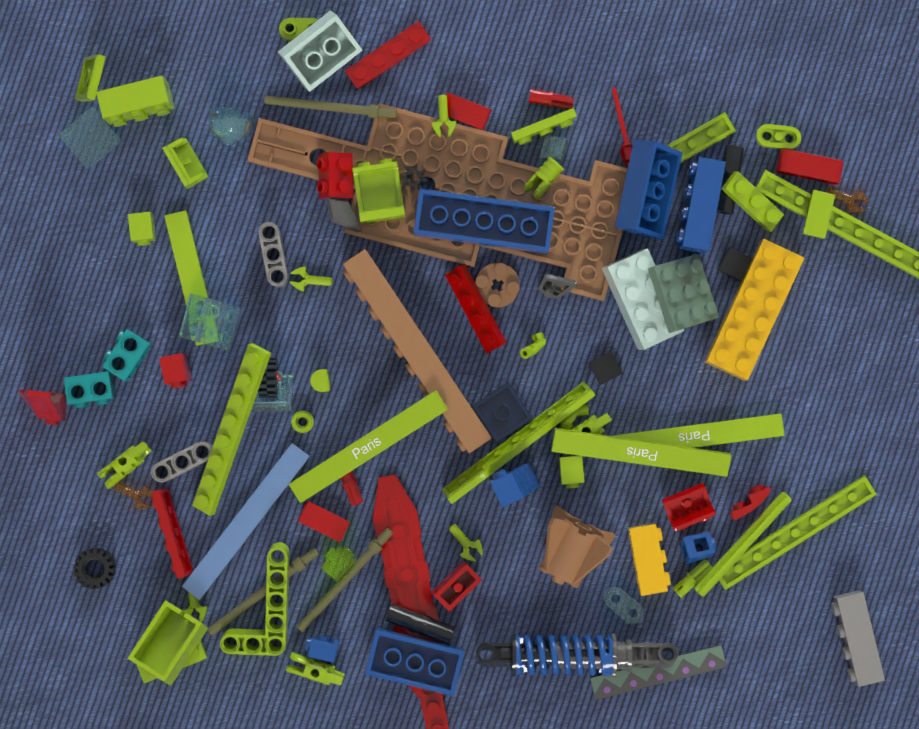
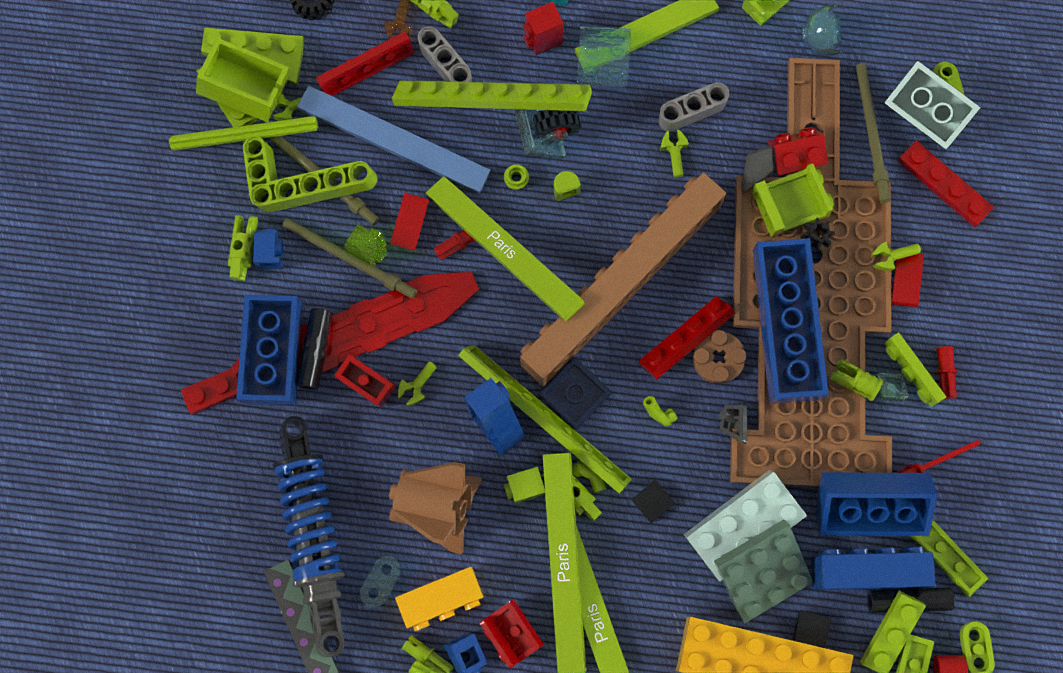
camera: 80 degrees right, 10 degrees down
none -> lime axle [169,116,318,151]
none -> lime wing [201,28,305,86]

